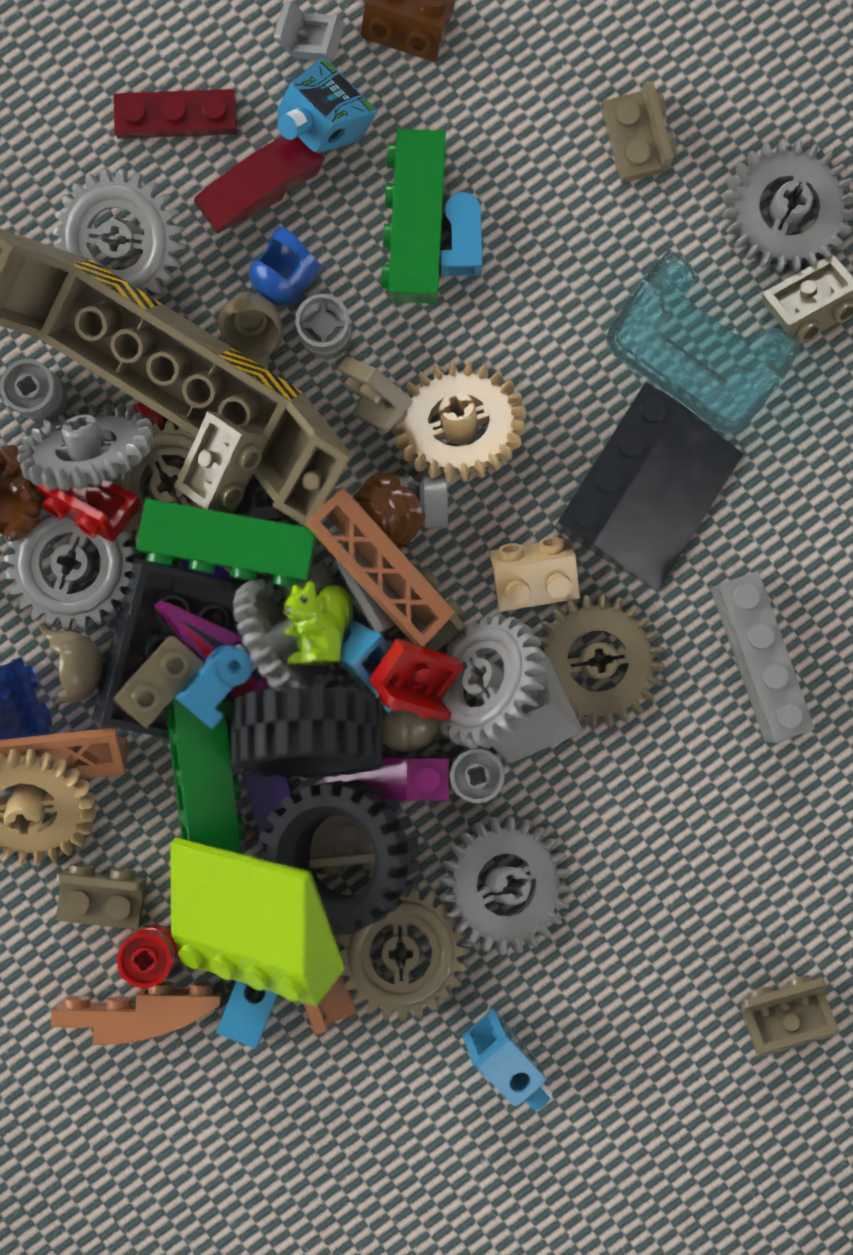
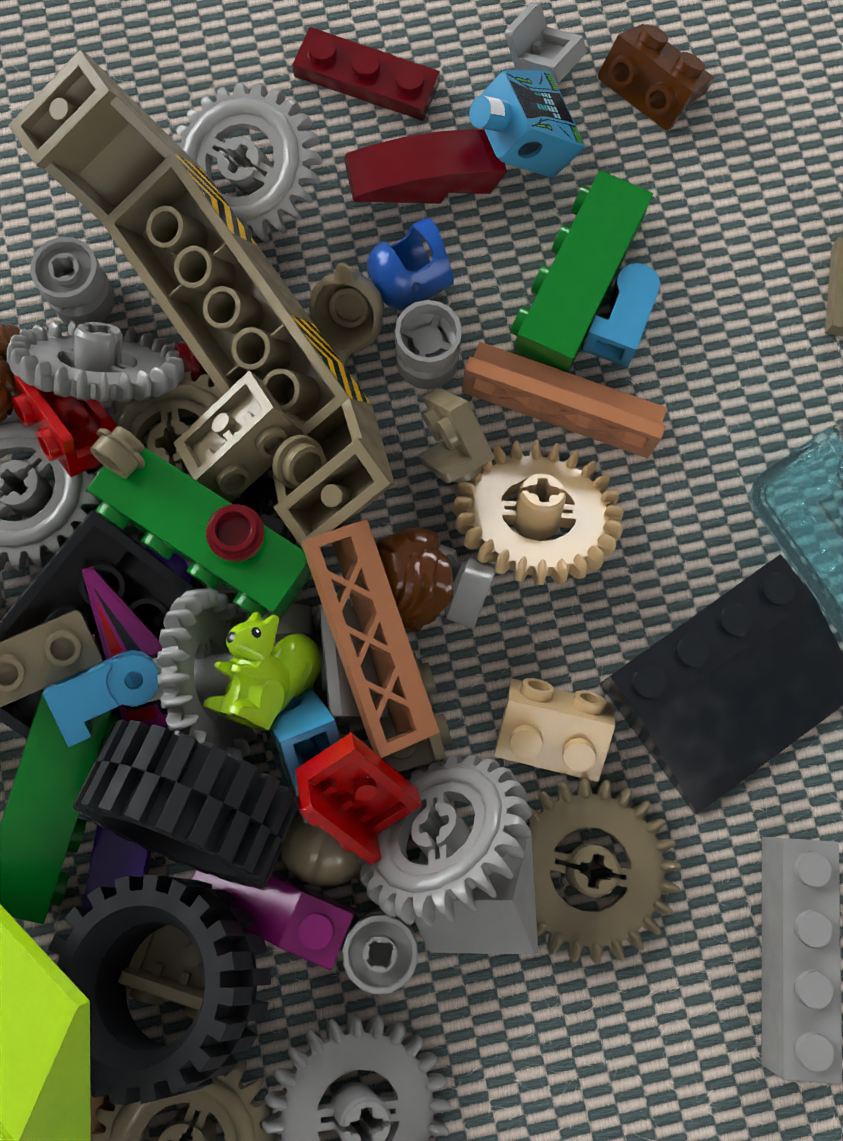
camera: 20 degrees right, 10 degrees down
none -> dark tan plate [90,426,145,479]
none -> dark red plate [206,504,265,562]
none -> dark tan plate [273,435,327,489]
none -> nougat fence [462,341,667,458]

